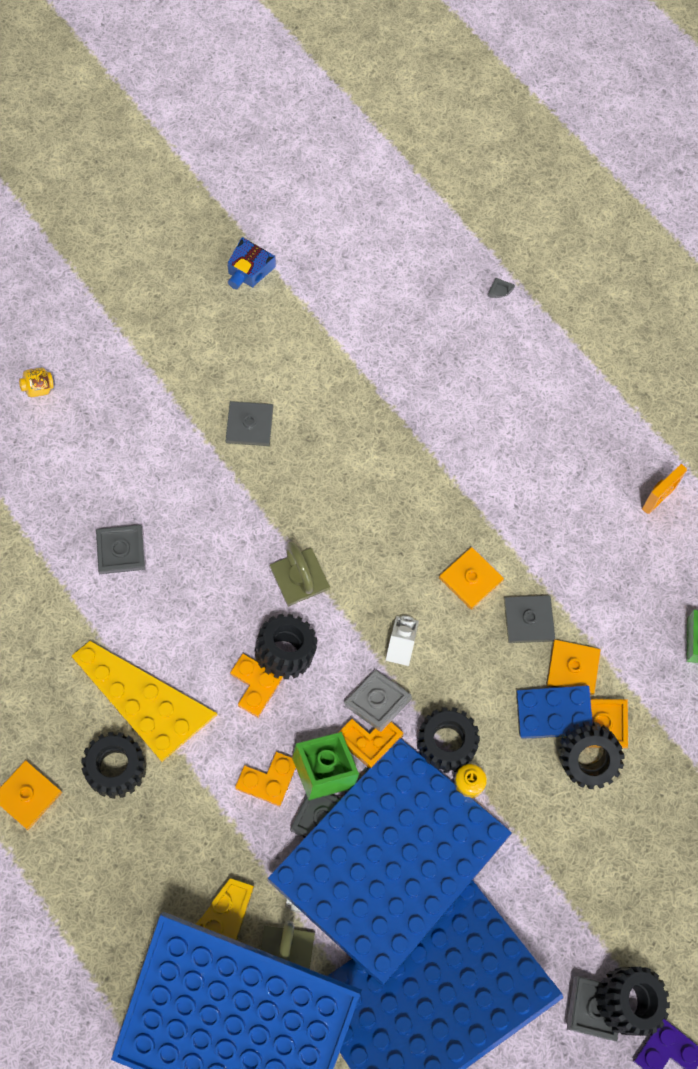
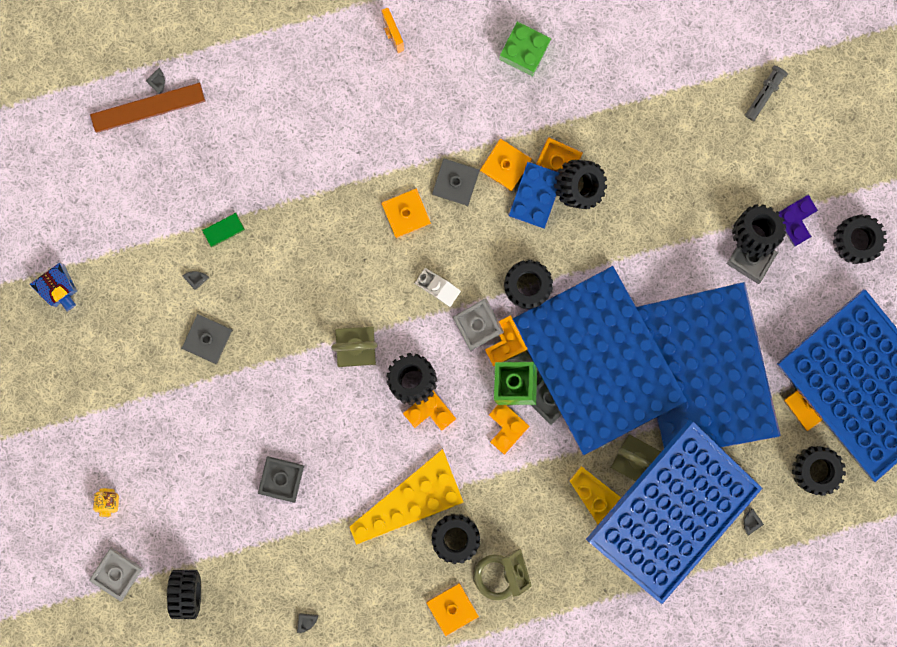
camera: 65 degrees left, 20 degrees up
yellow head [454,764,487,798] -> none
none -> dark orange tile [90,82,206,133]
none -> dark grey tile [182,271,210,290]
none -> green tile [202,213,245,248]
none -> olive tile [474,549,532,600]

